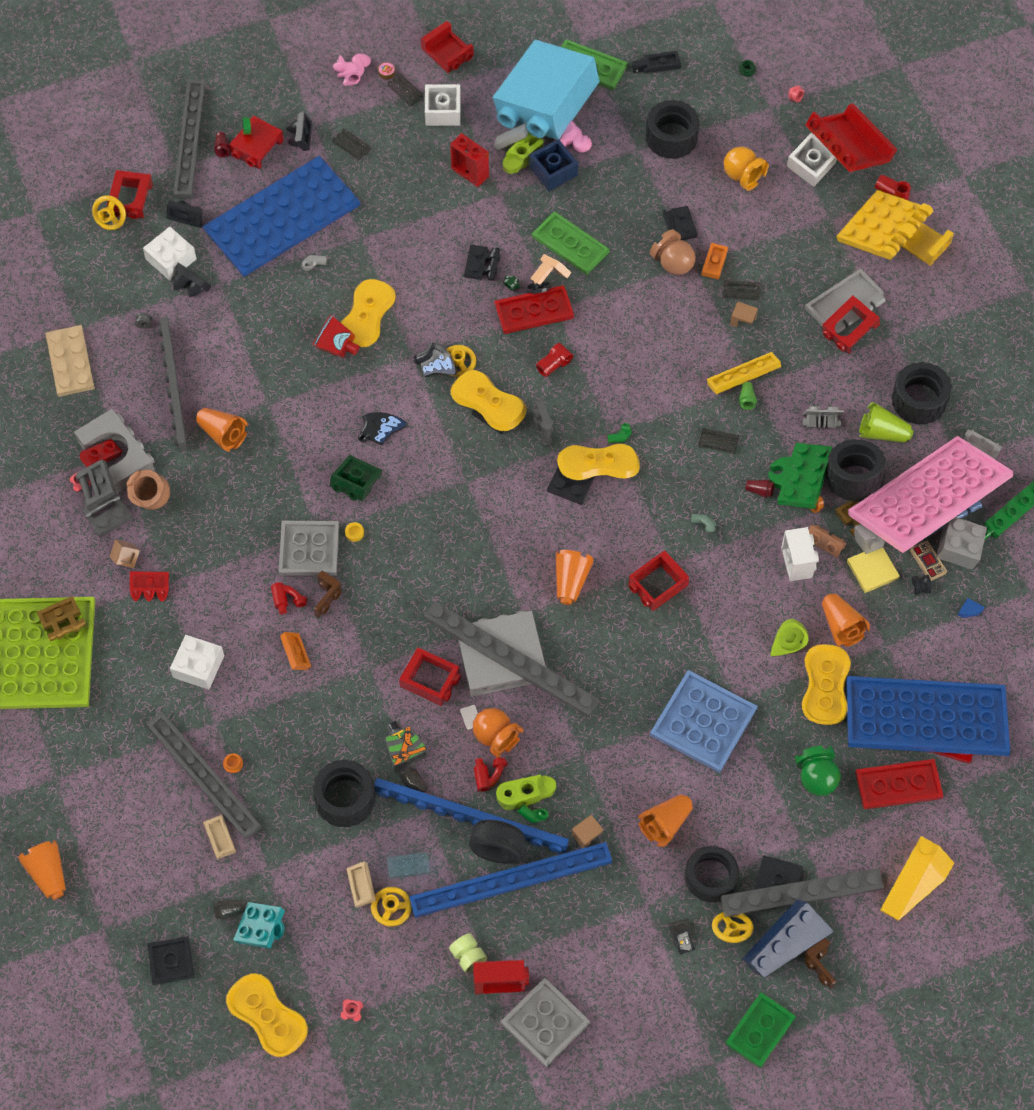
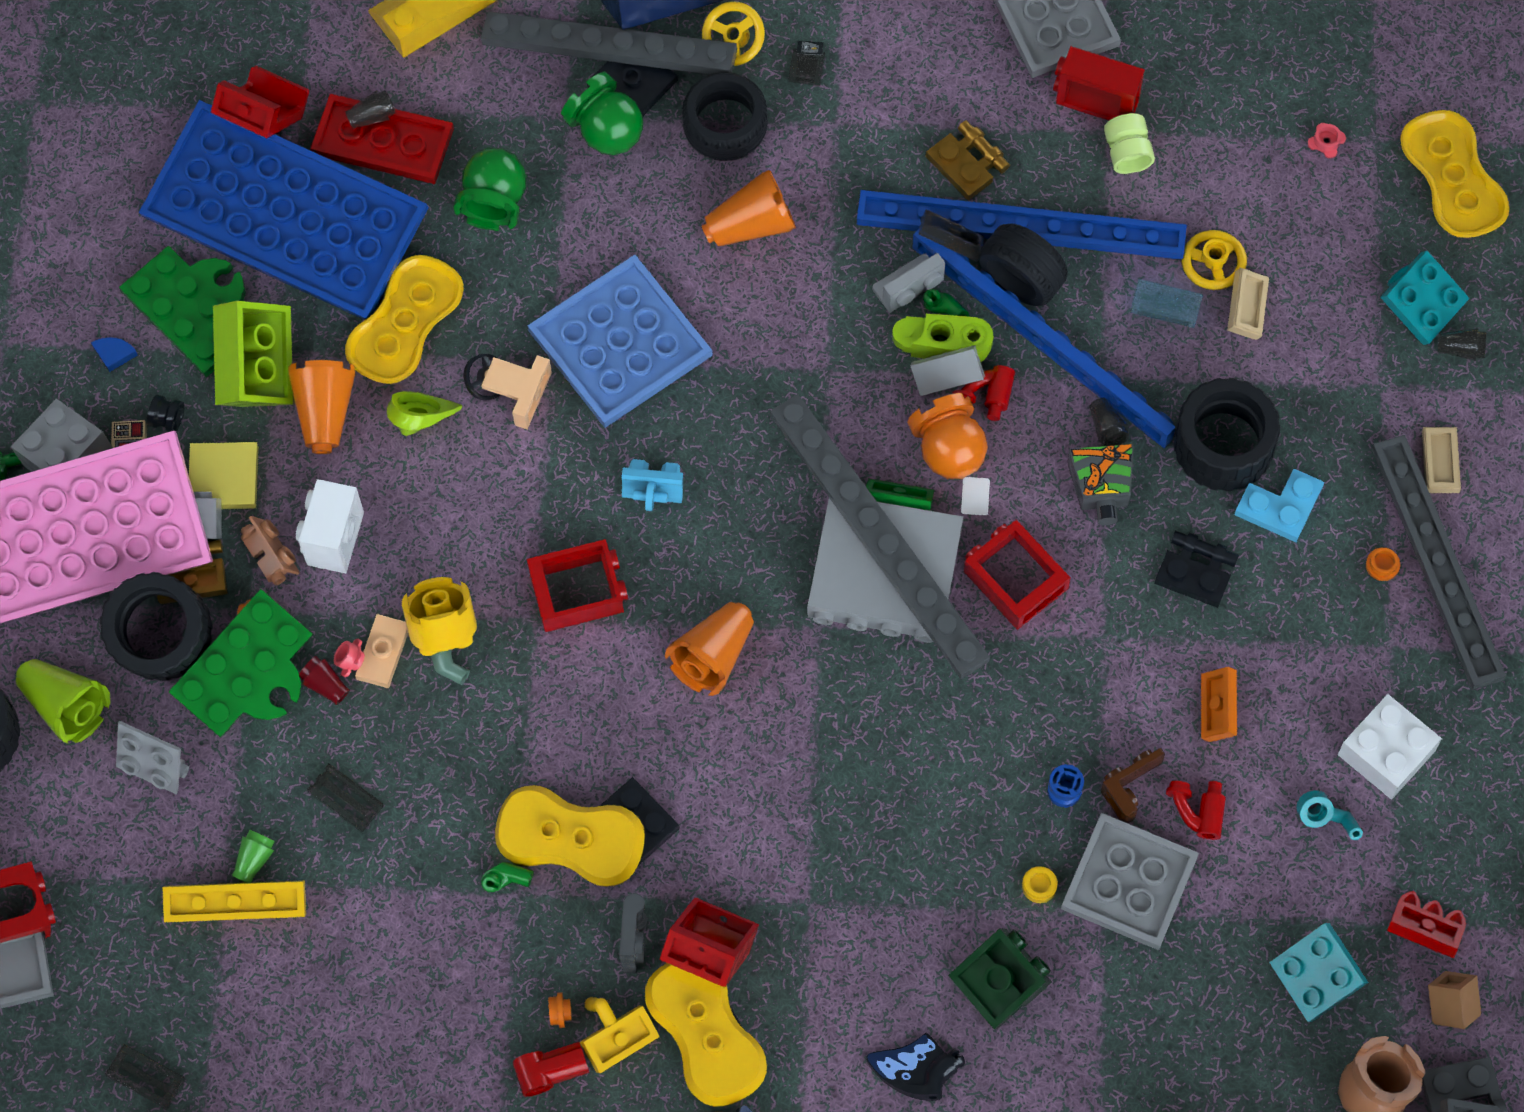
camera: 155 degrees left, 5 degrees up
medium nougat panel [572,815,603,848] -> none
medium nougat panel [730,302,758,327] -> none
none -> green plate [119,245,246,377]
none -> red panel [210,66,309,138]
none -> lime slope [213,301,293,407]
none -> coral plate [334,639,365,677]
none -> clear smoke cone [345,90,396,129]
none -> light nougat plate [355,614,408,688]
none -> yellow brick [402,577,477,656]
none -> light nougat piece [463,354,552,430]
none -> orange plate [548,992,572,1028]
none -> green tile [561,71,643,155]
none -> yellow plate [580,997,660,1073]
none -> medium azure hips [622,459,683,511]
none -> red window [659,897,759,988]
none -> green plate [866,478,935,511]
none -> light grey bracket [872,253,945,313]
none -> light grey tile [910,345,985,396]
none -> clear smoke tile [919,210,984,262]
none -> pearl gold plate [926,120,1010,201]
none -> blue wheel [1047,764,1084,808]
none -> black plate [1154,530,1239,608]
none -> medium azure plate [1234,469,1325,542]
none -> teal plate [1269,923,1369,1022]
none -> teal plate [1296,790,1363,840]

